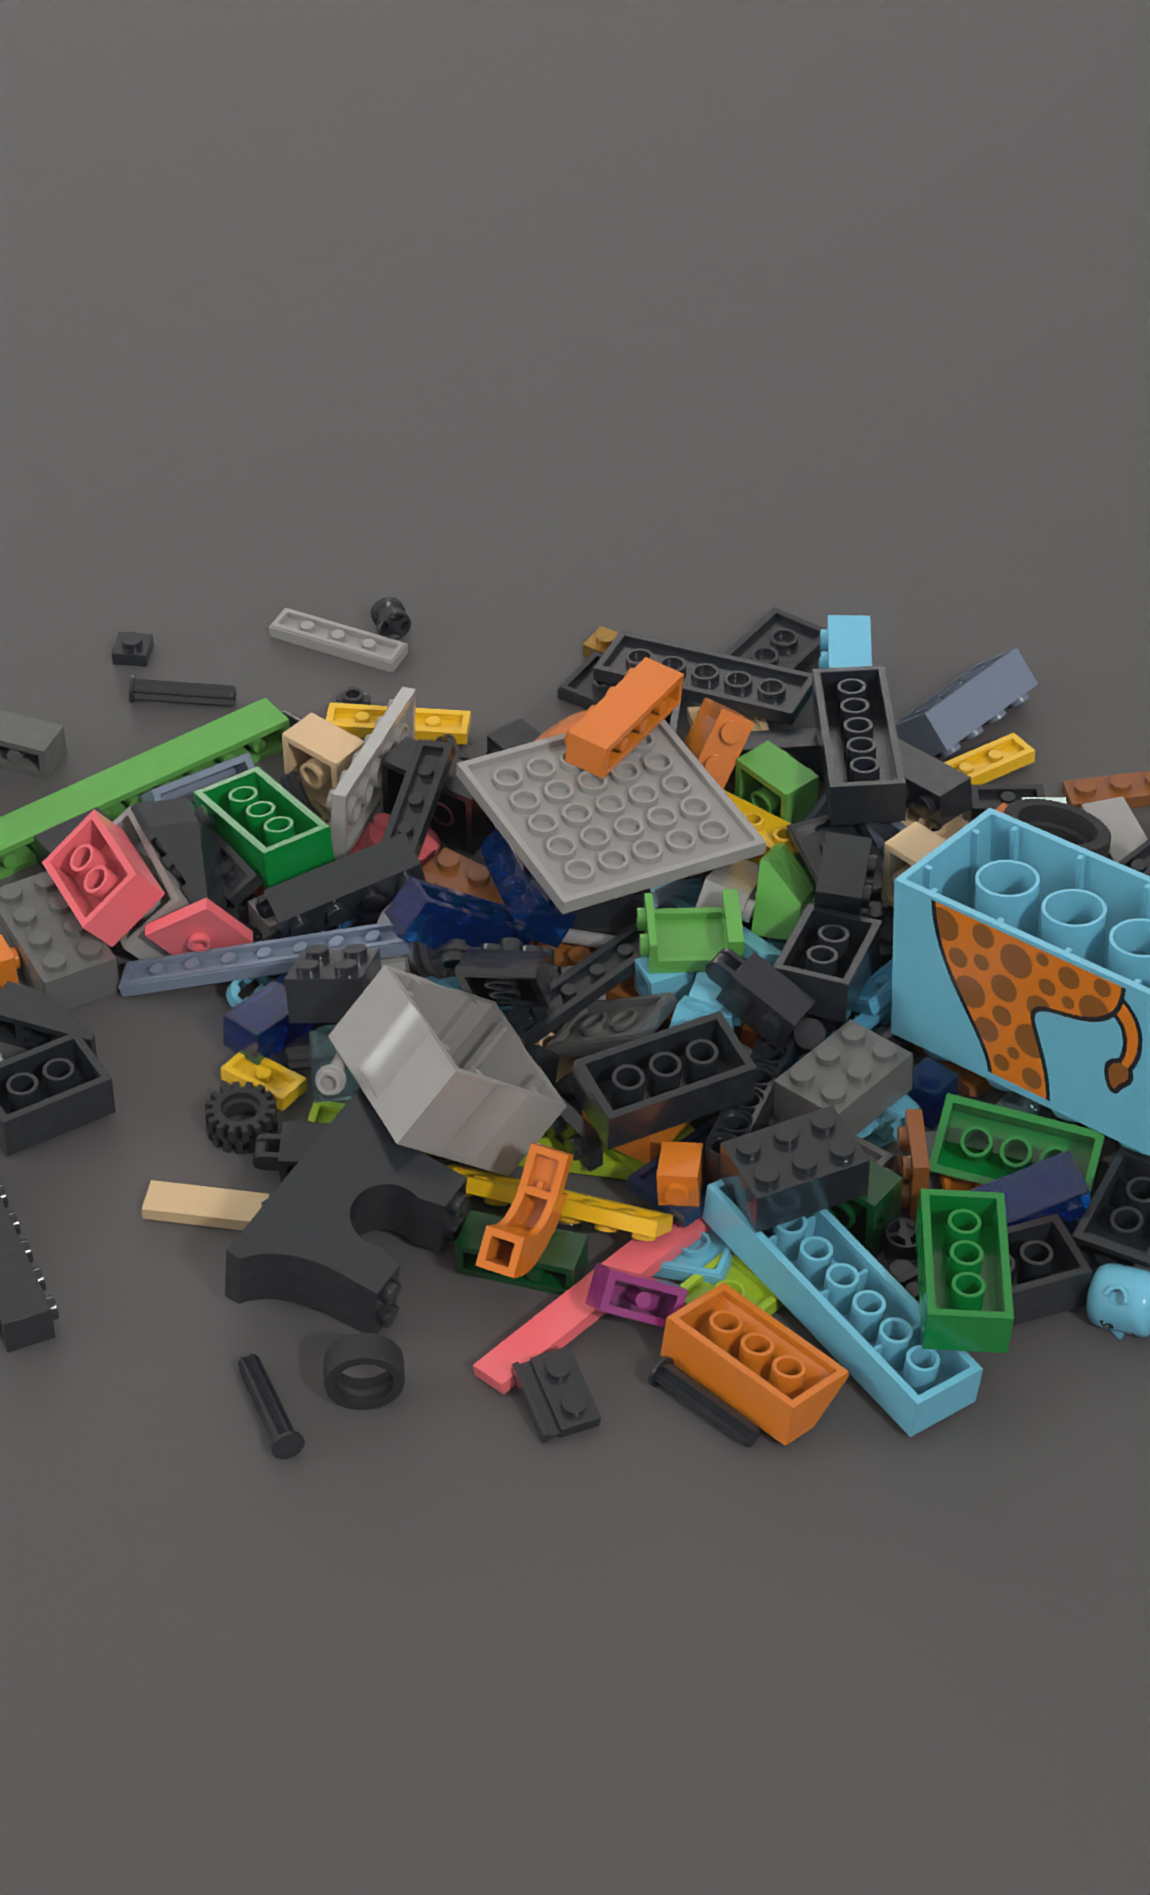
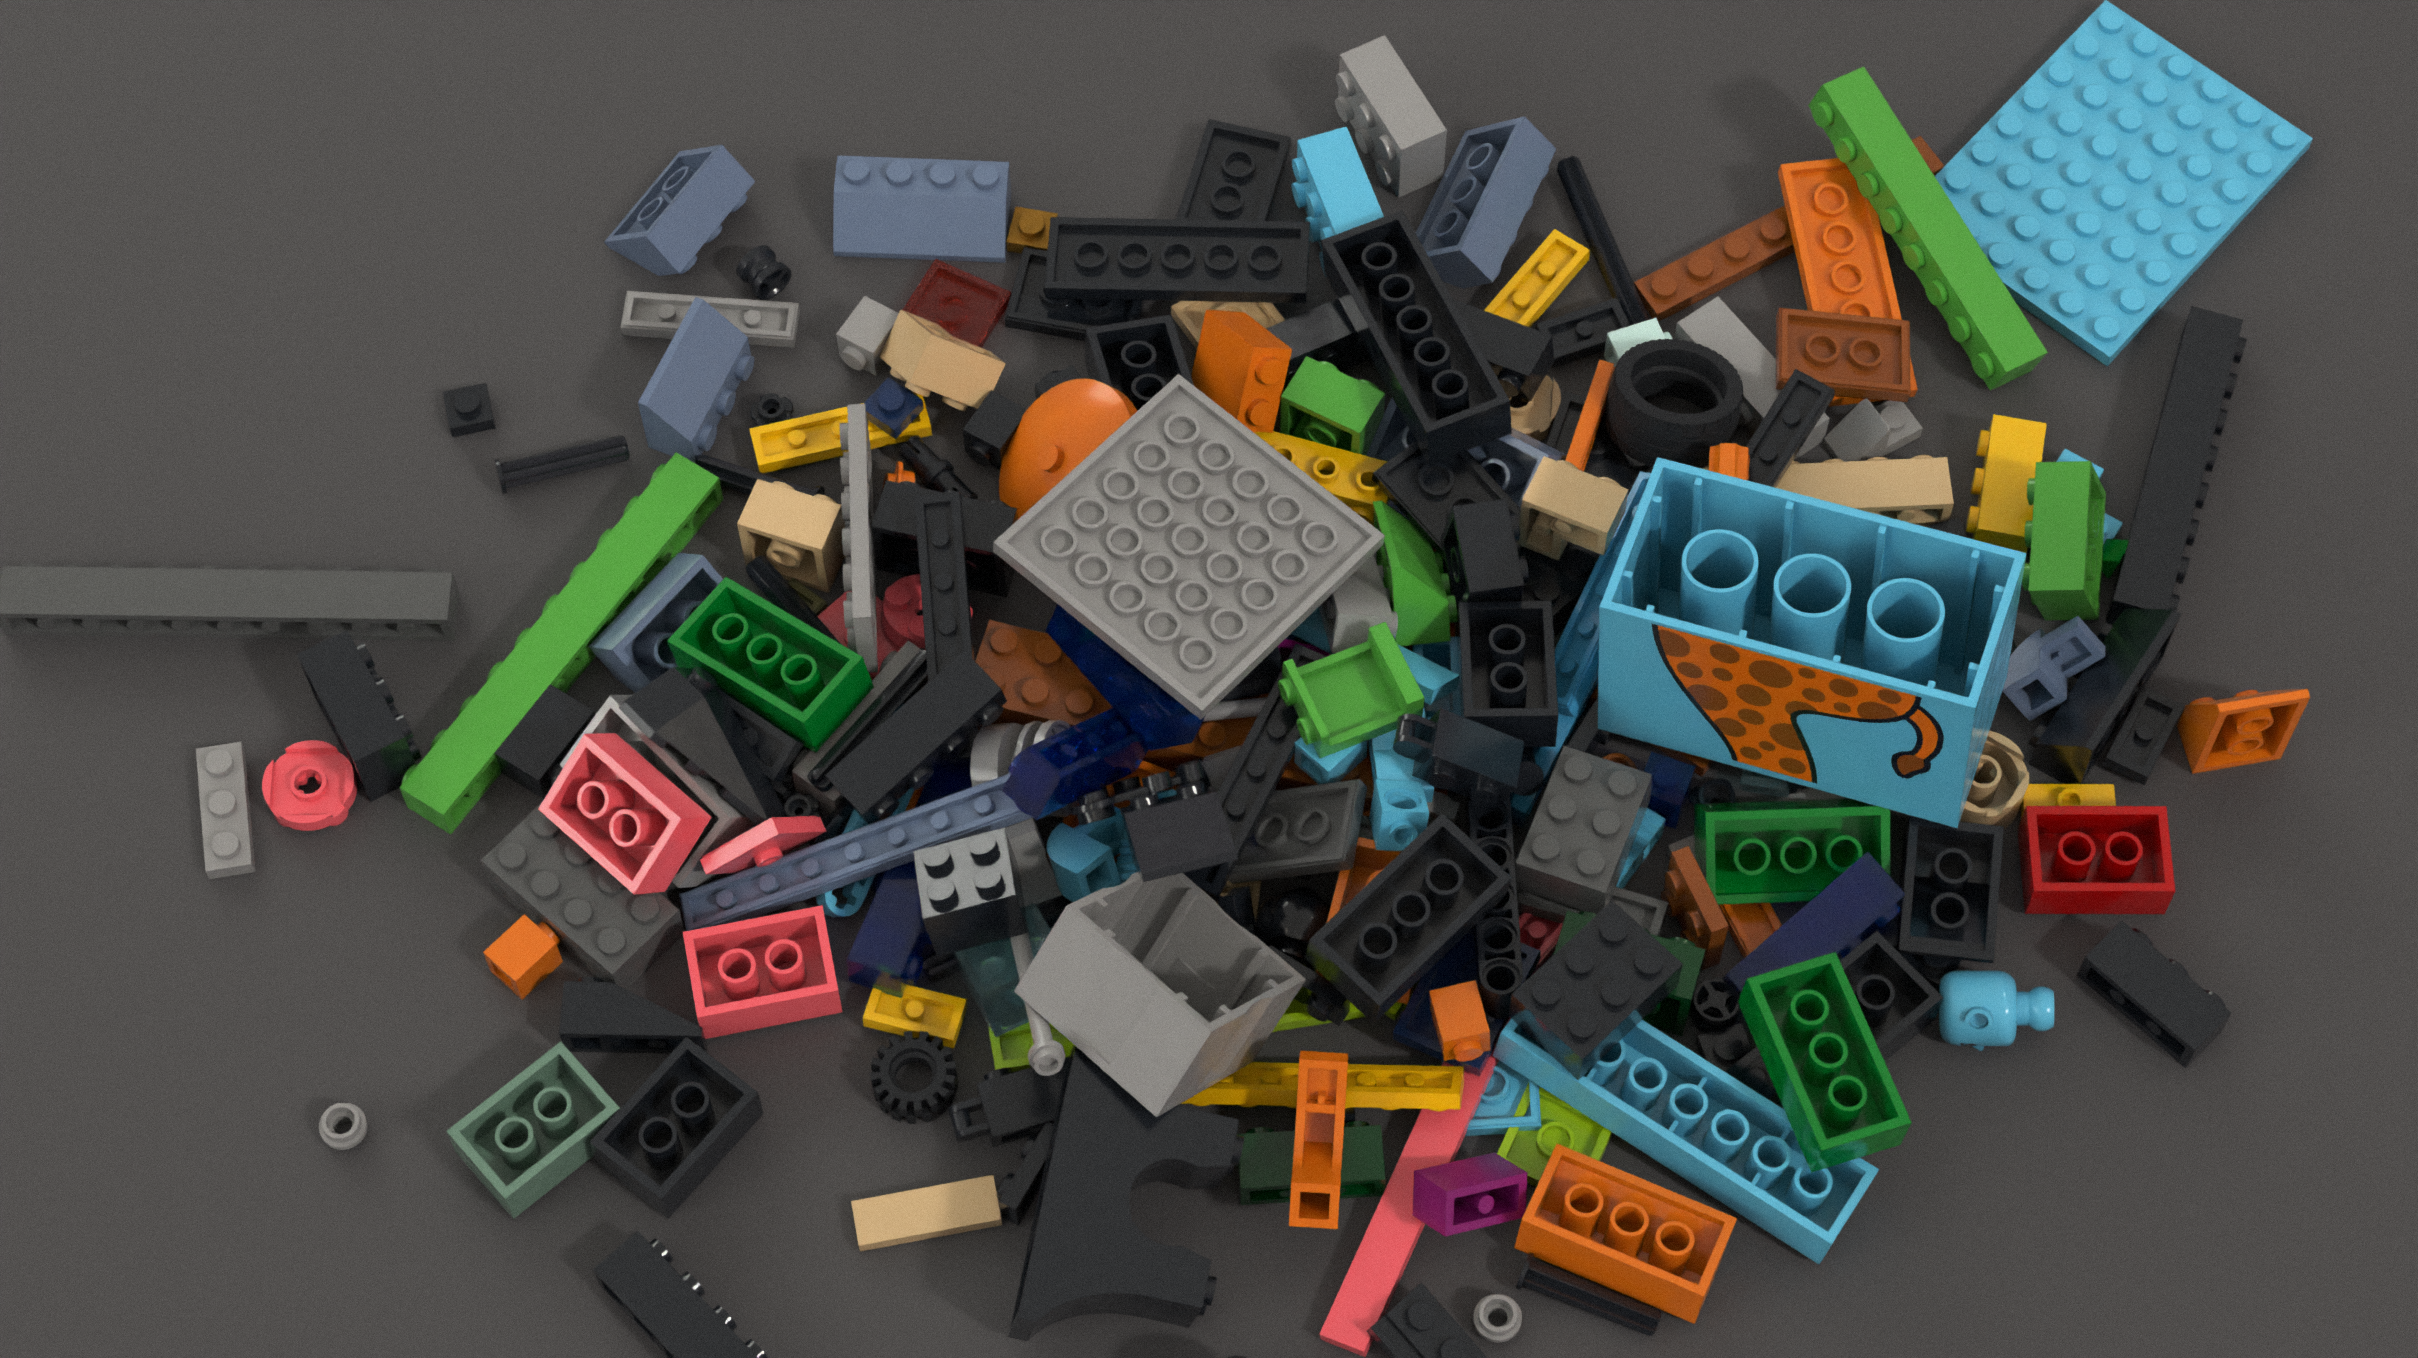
camera: 20 degrees left, 20 degrees up
orange brick [564,657,684,779] -> none
none -> sand blue slope [604,145,755,276]
none -> sand blue slope [638,297,754,463]
none -> coral brick [683,905,843,1039]
none -> sand blue slope [833,155,1011,263]
none -> light grey brick [836,296,899,376]
none -> dark blue plate [864,377,924,439]
none -> tan brick [879,310,1006,411]
none -> clear red tile [902,259,1011,348]
none -> light grey brick [1335,35,1447,198]
none -> light grey plate [1473,1294,1522,1343]
none -> black axle [1557,156,1650,325]

